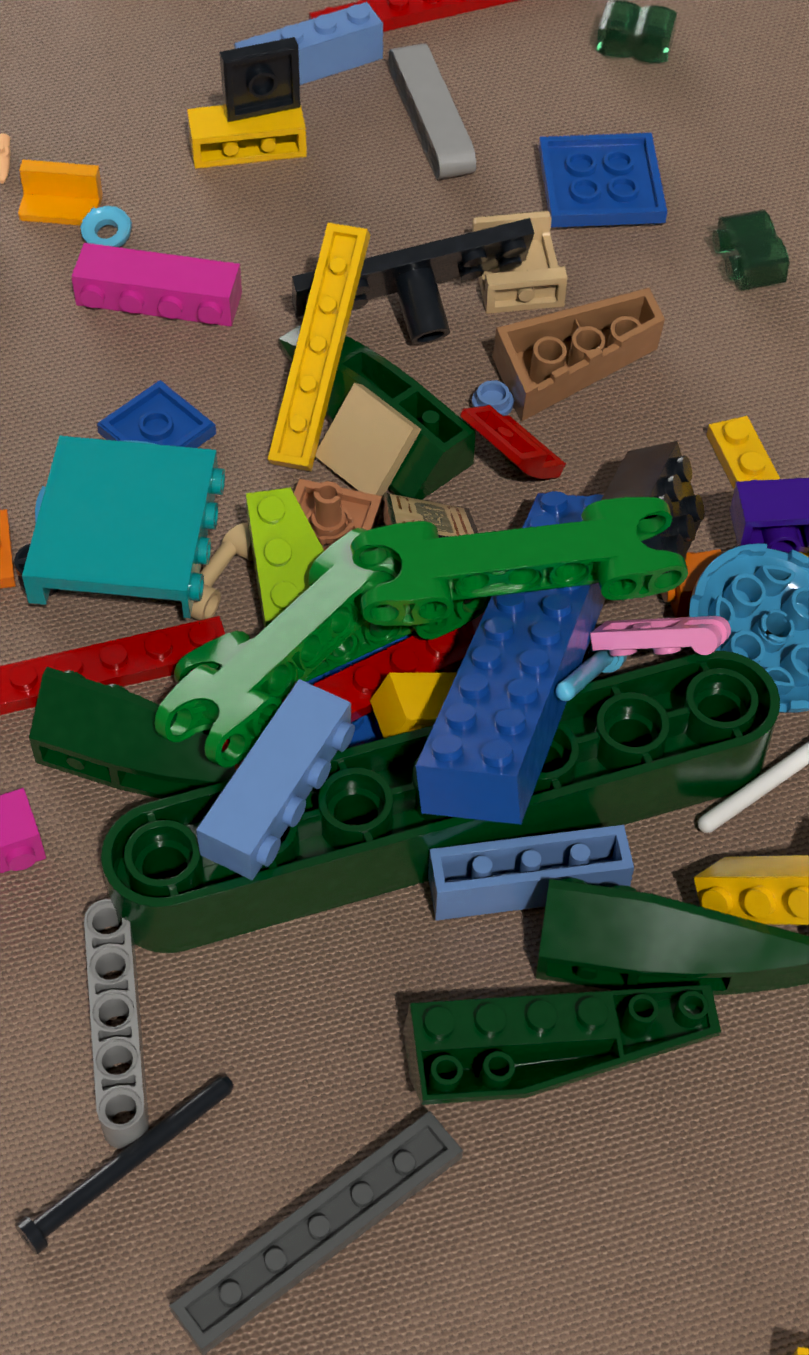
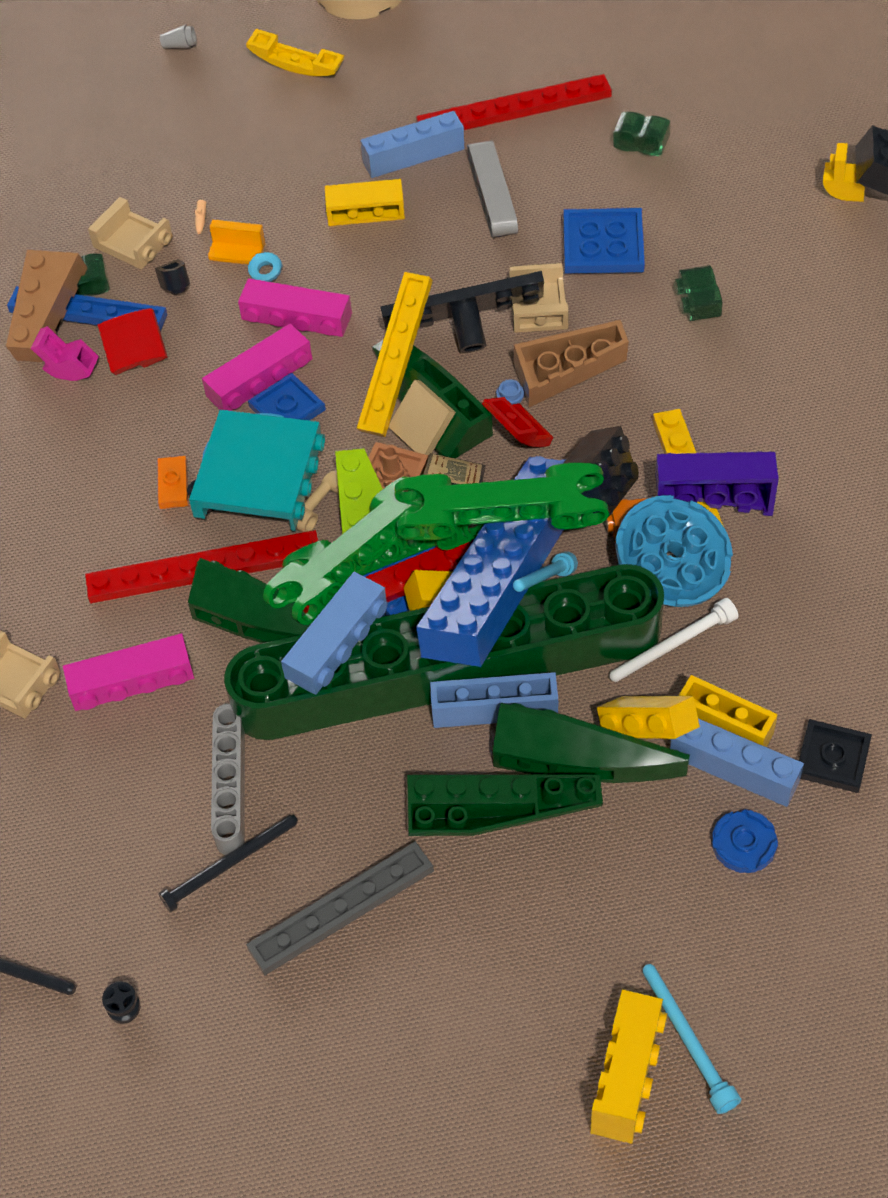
camera: 10 degrees right, 0 degrees up
black tile [219,37,301,122] -> none
bright pink plate [590,616,731,656] -> none
none -> dark pink brick [202,324,313,411]

